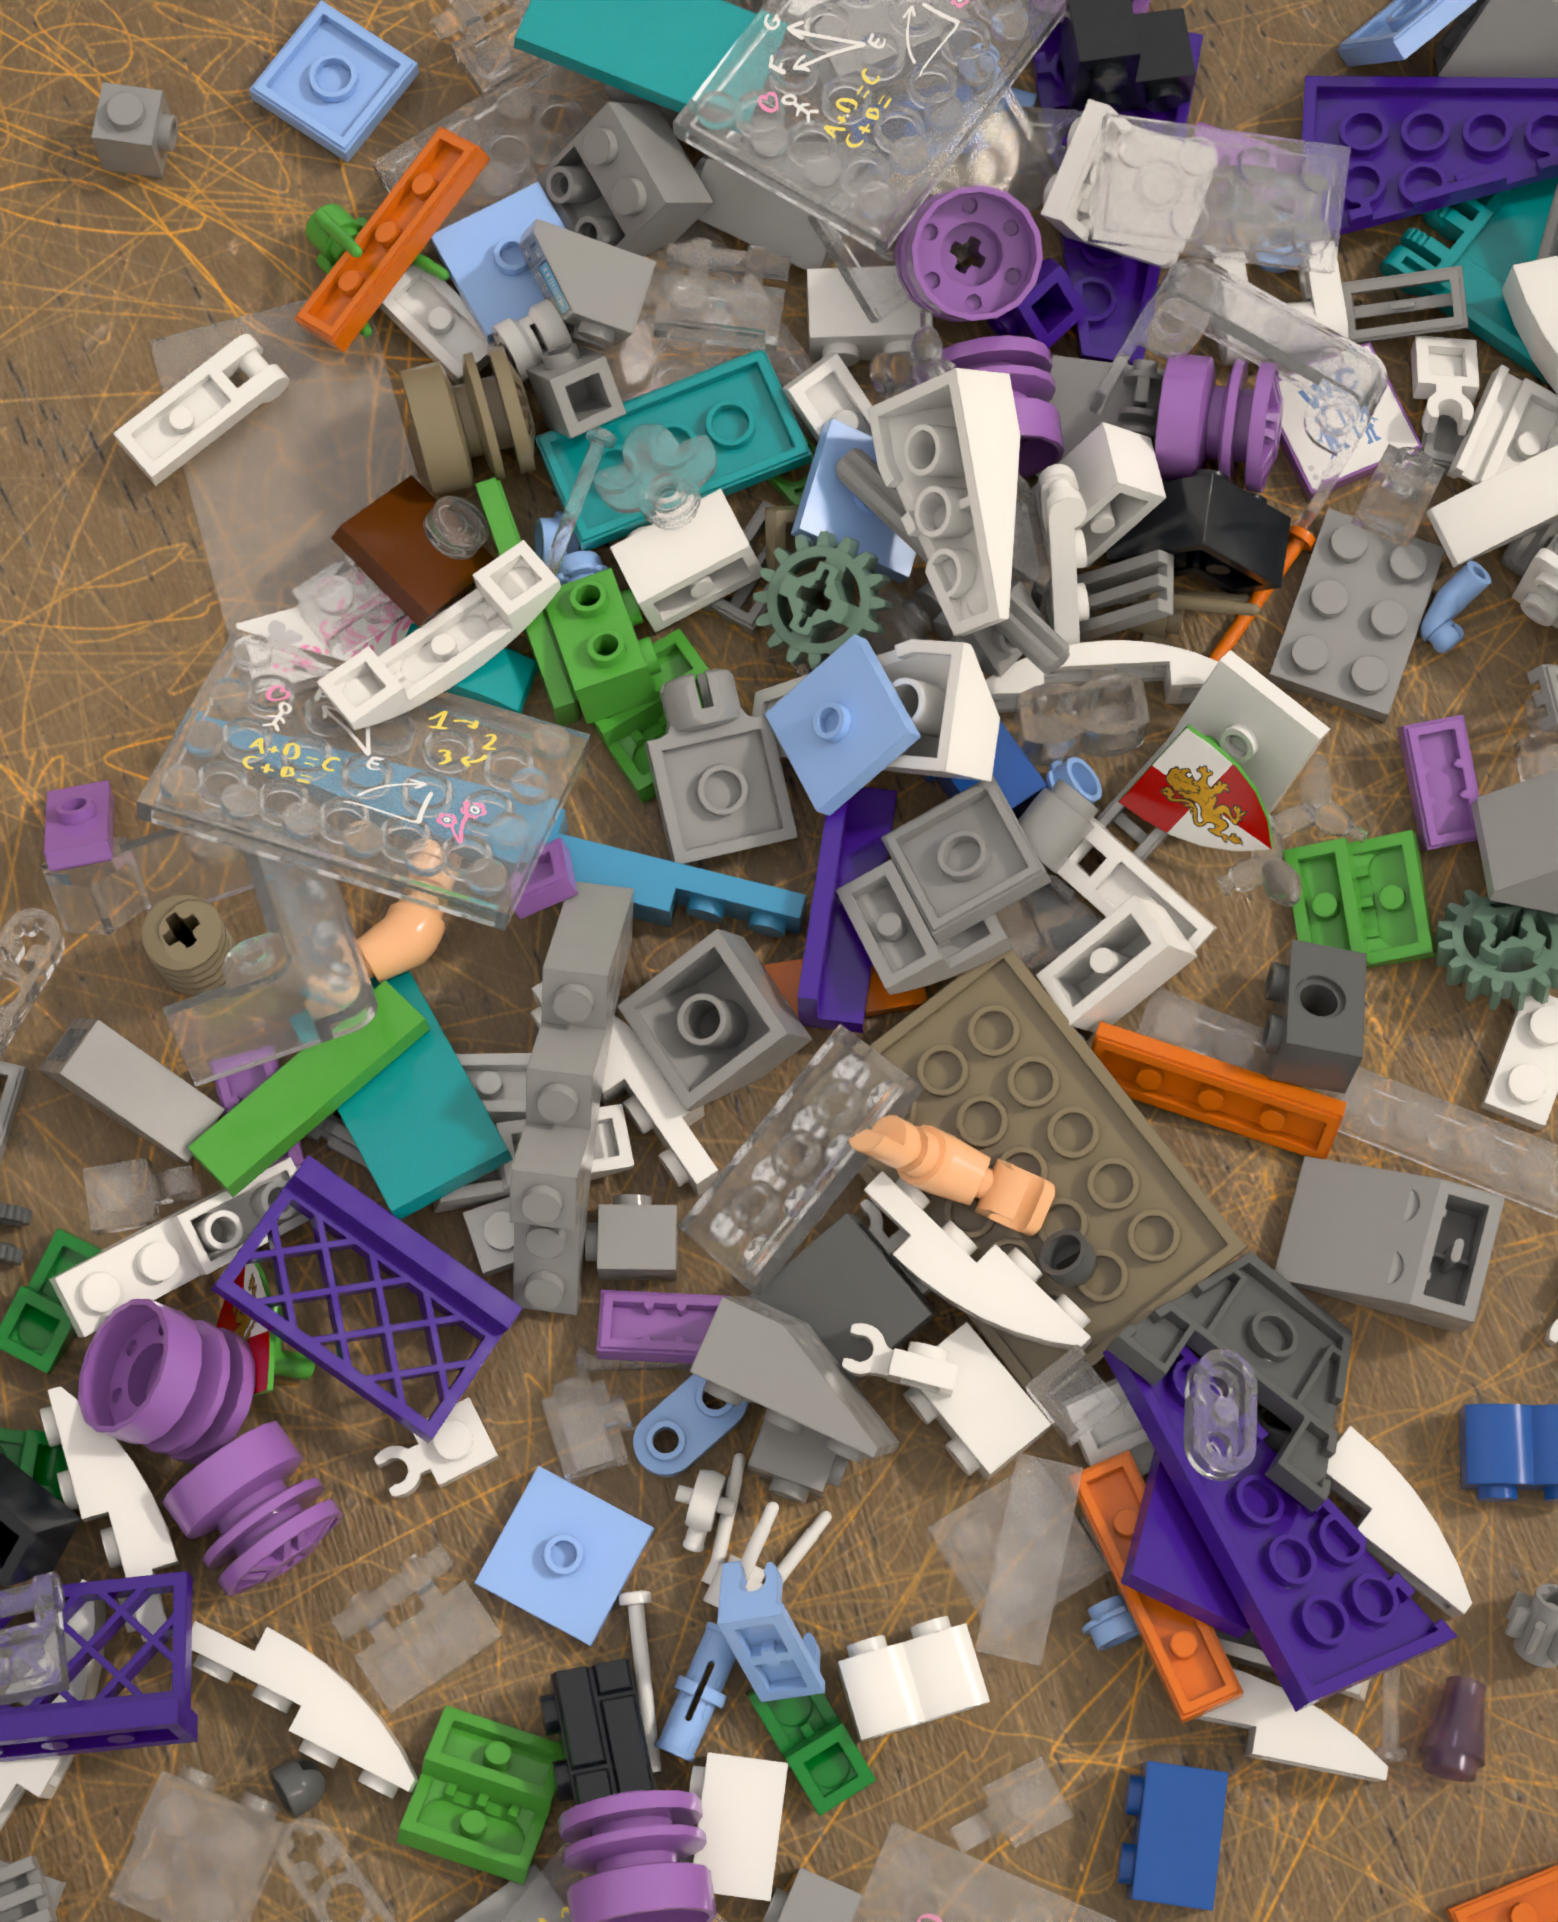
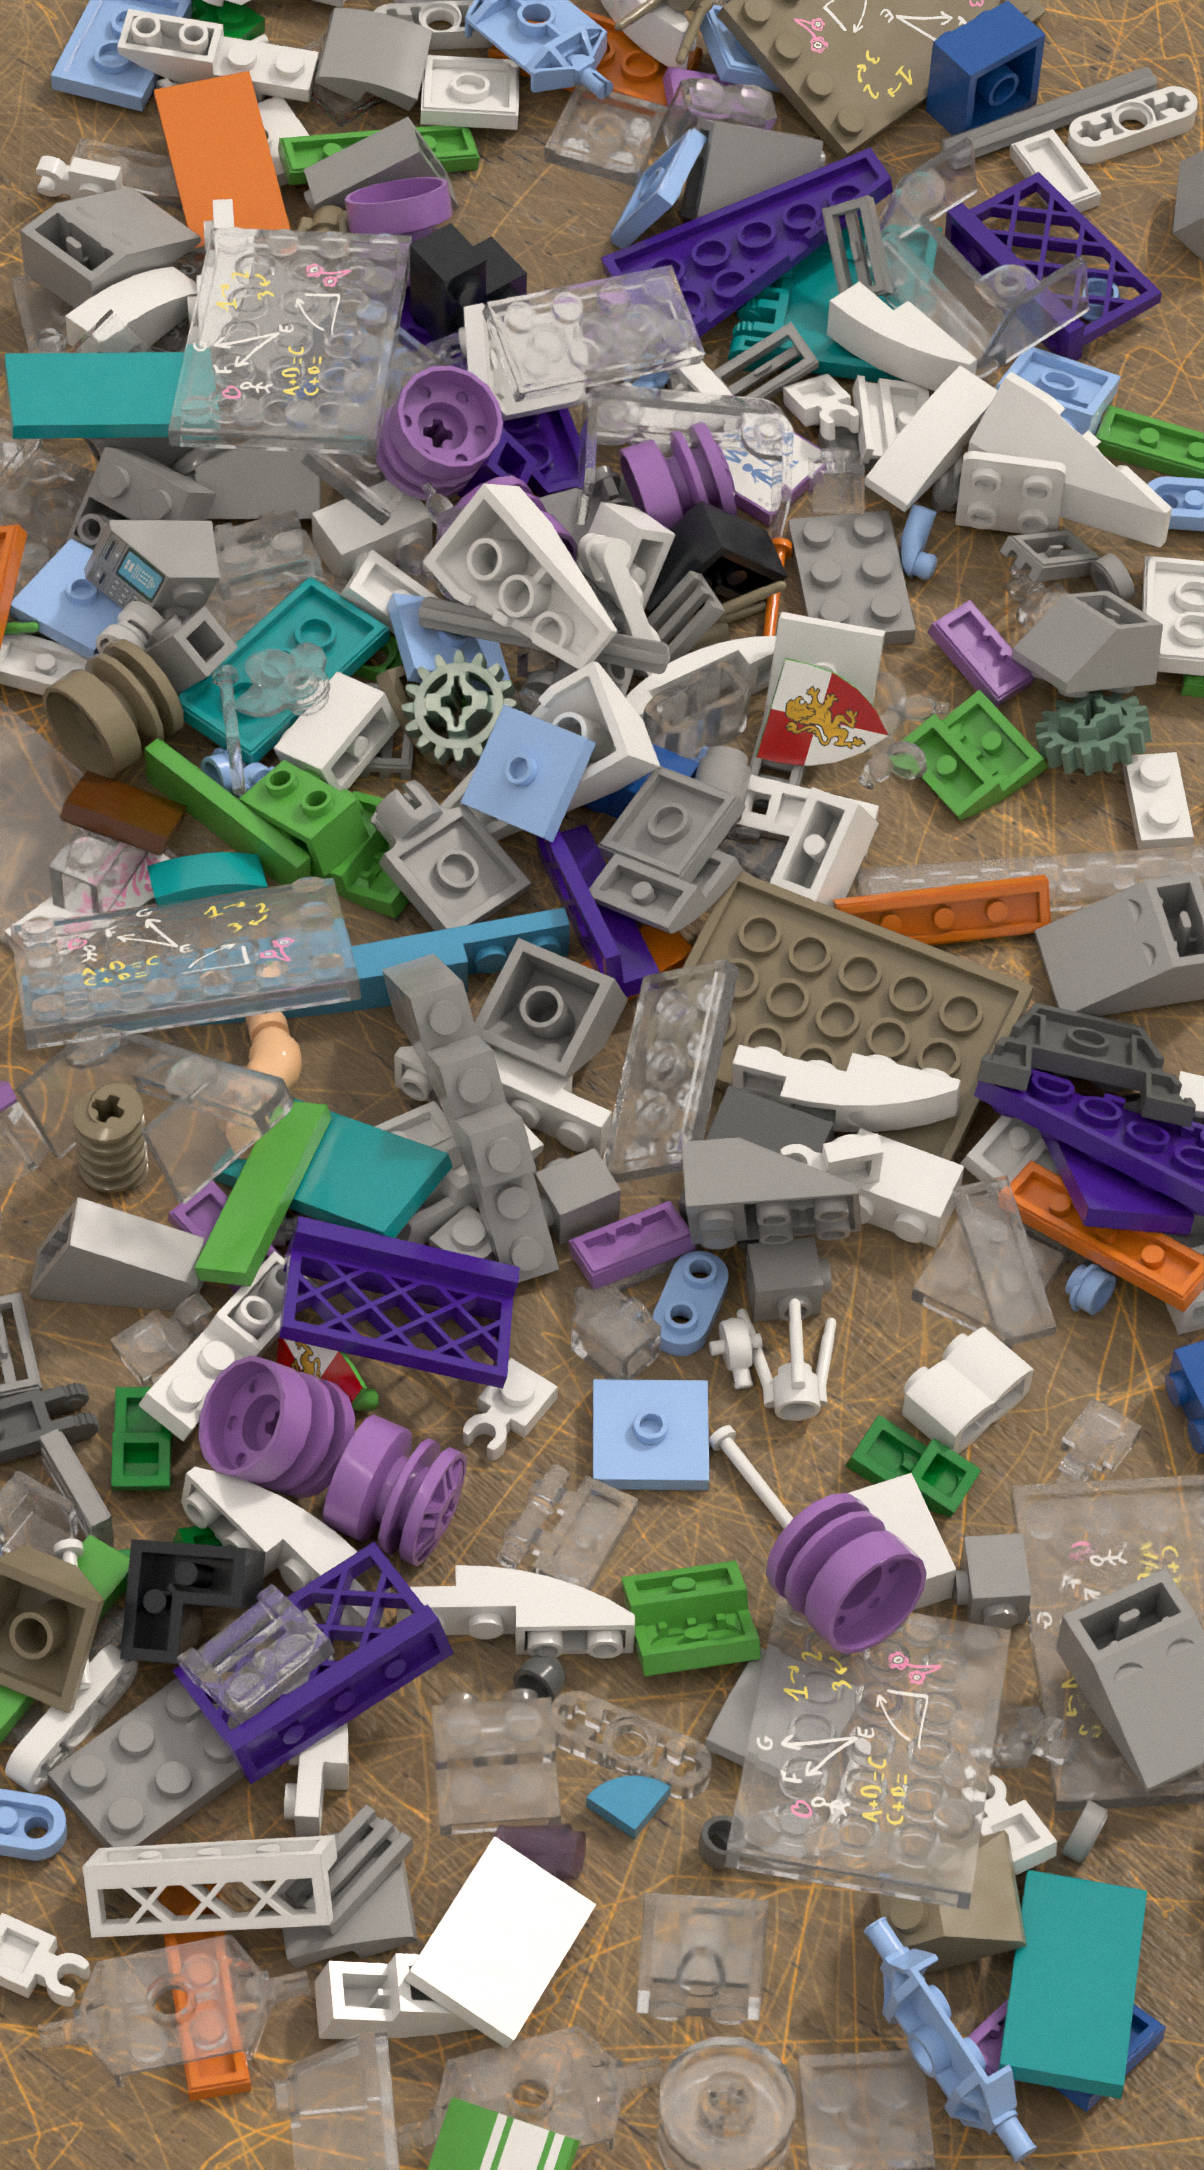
camera: 30 degrees left, 20 degrees down
white slope [317,540,561,730] -> none
clear tile [423,496,489,560] -> none
medium lavender tile [510,837,578,919] -> none
black brick [539,1658,656,1807] -> none
light blue pin [654,1621,736,1763] -> none
light blue hinge [717,1561,825,1702] -> none
light nougat piece [848,1115,1055,1236] -> none
clear panel [1026,1344,1121,1447] -> none
dark grey hinge [1039,1229,1097,1288] -> none
clear plate [1183,1348,1258,1481] -> none
dark grey brick [1261,939,1367,1094] -> none

